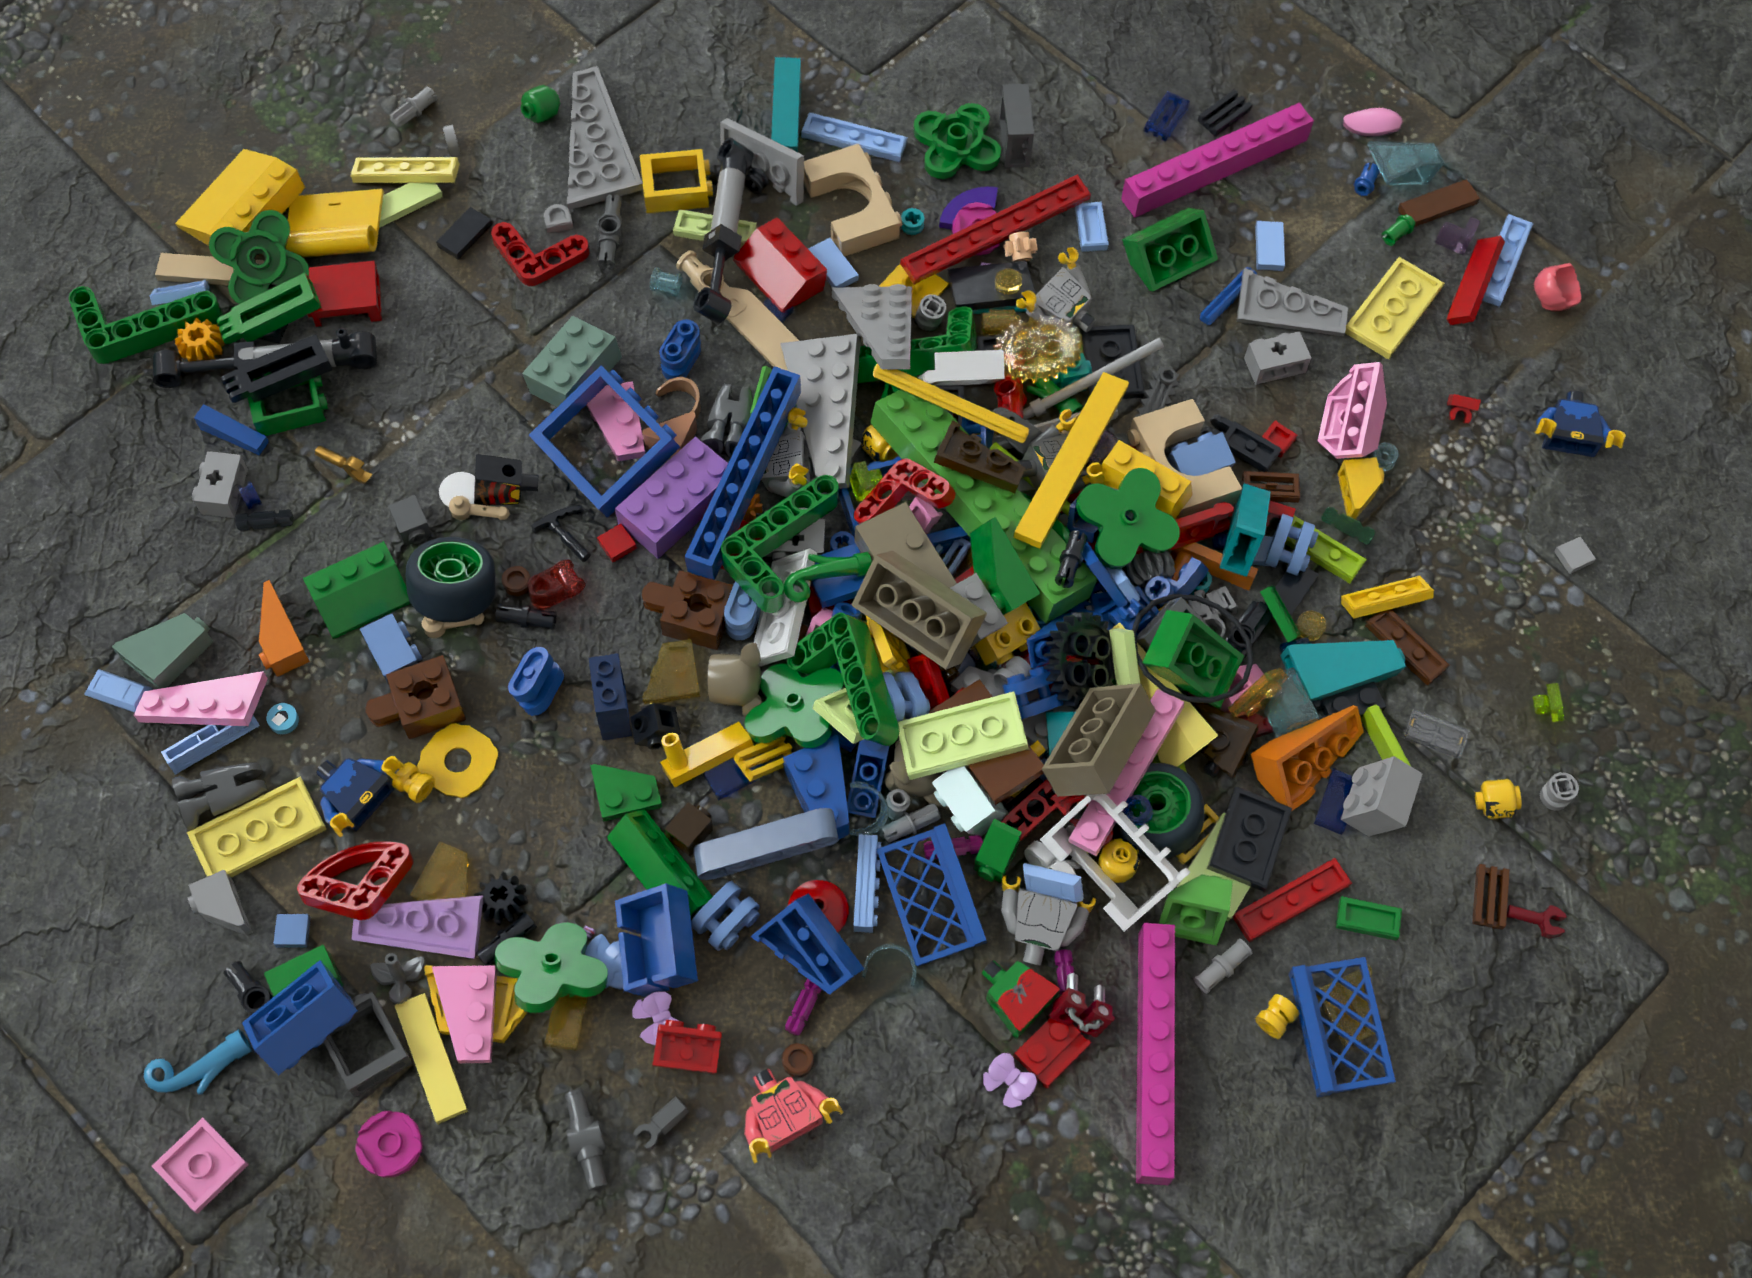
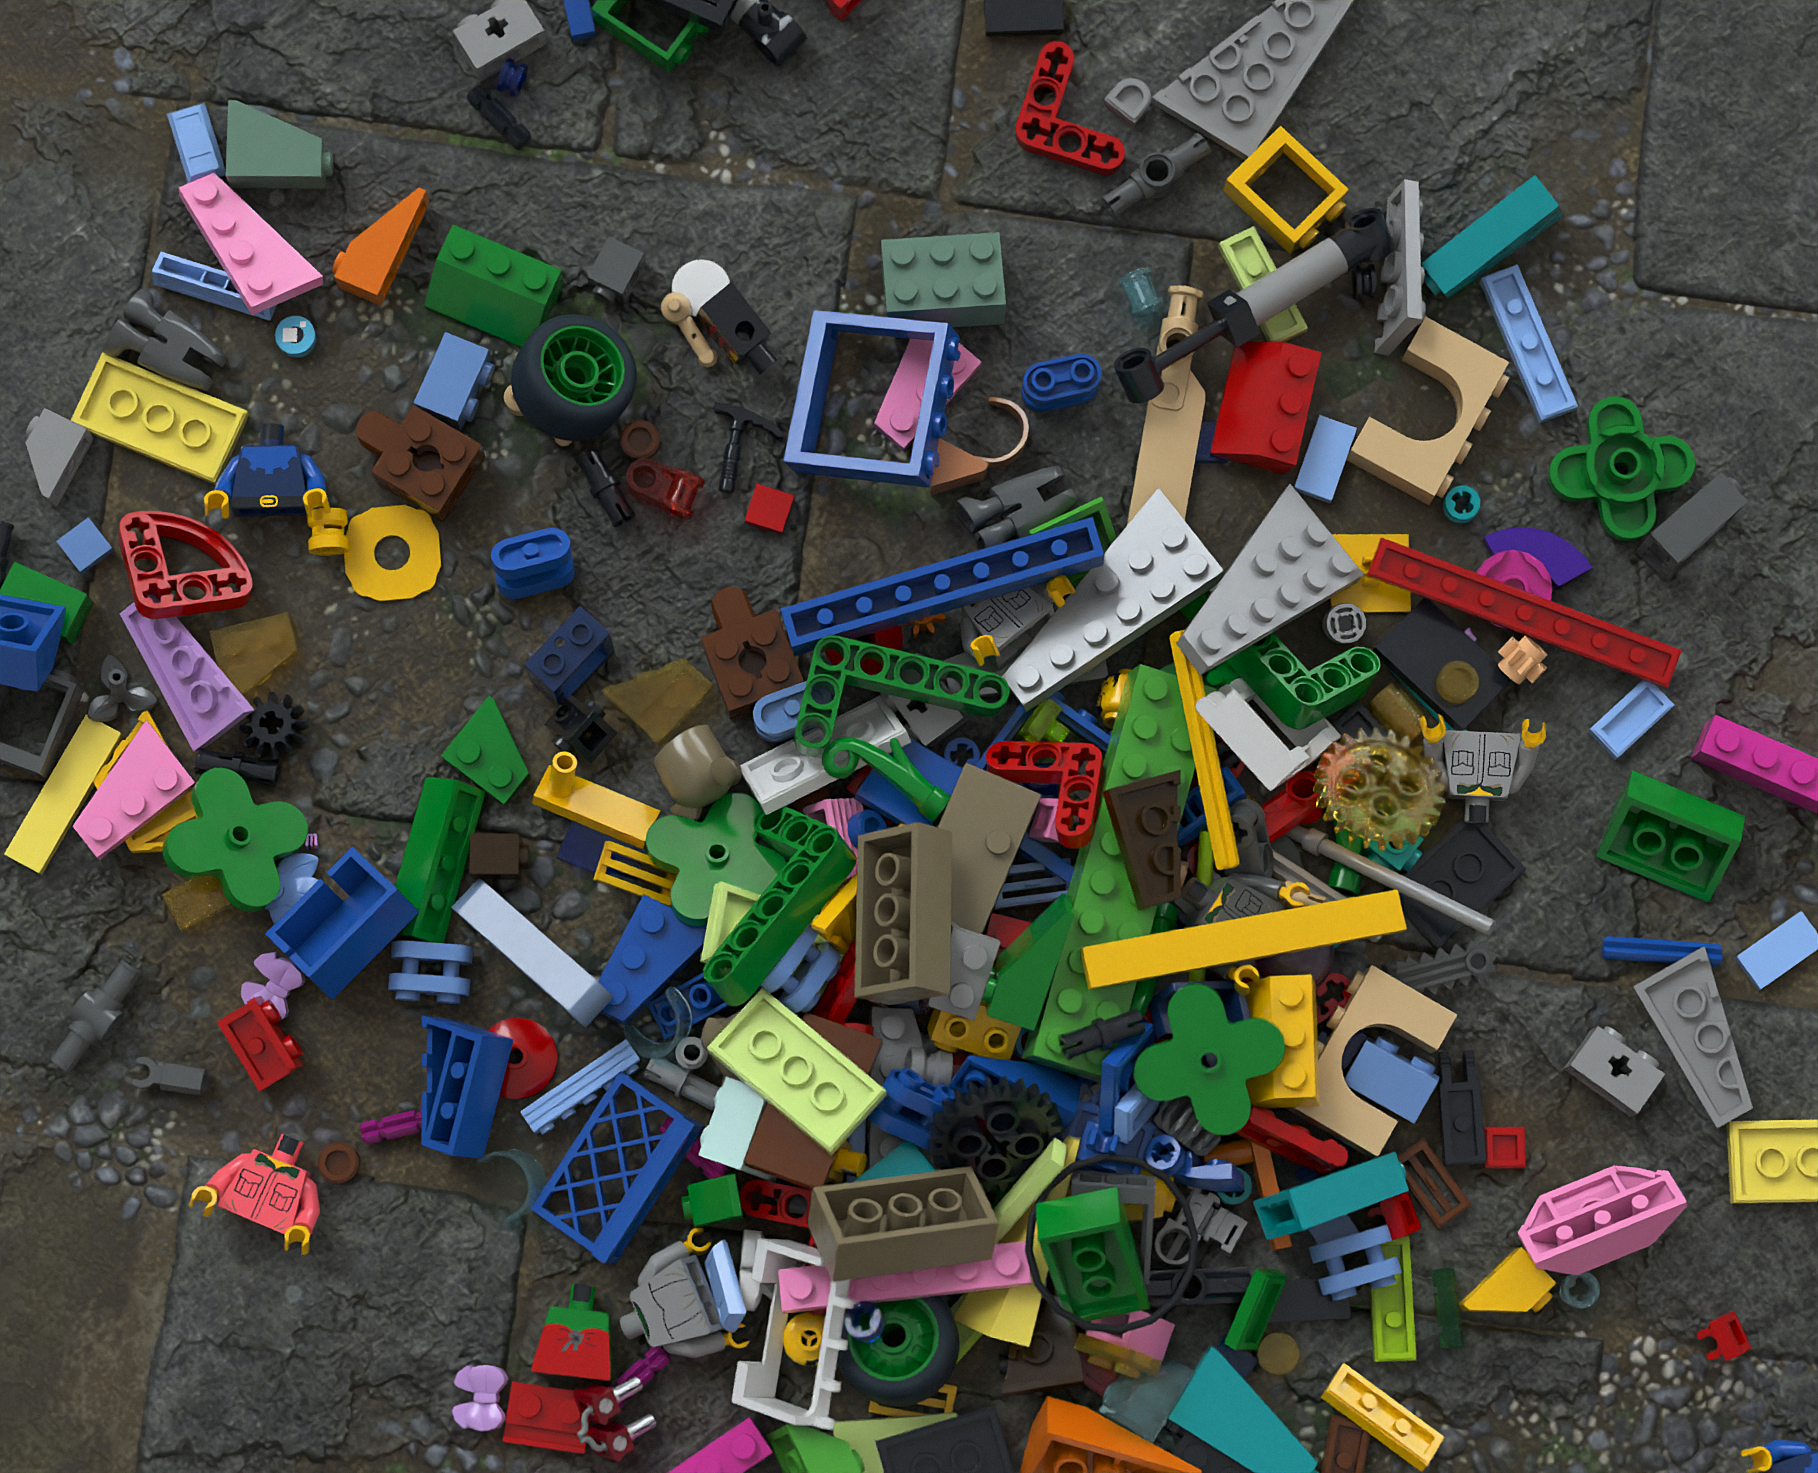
camera: 50 degrees right, 15 degrees up
pearl gold piece [315,446,373,484] -> none
medium lavender brick [615,436,728,559] -> none

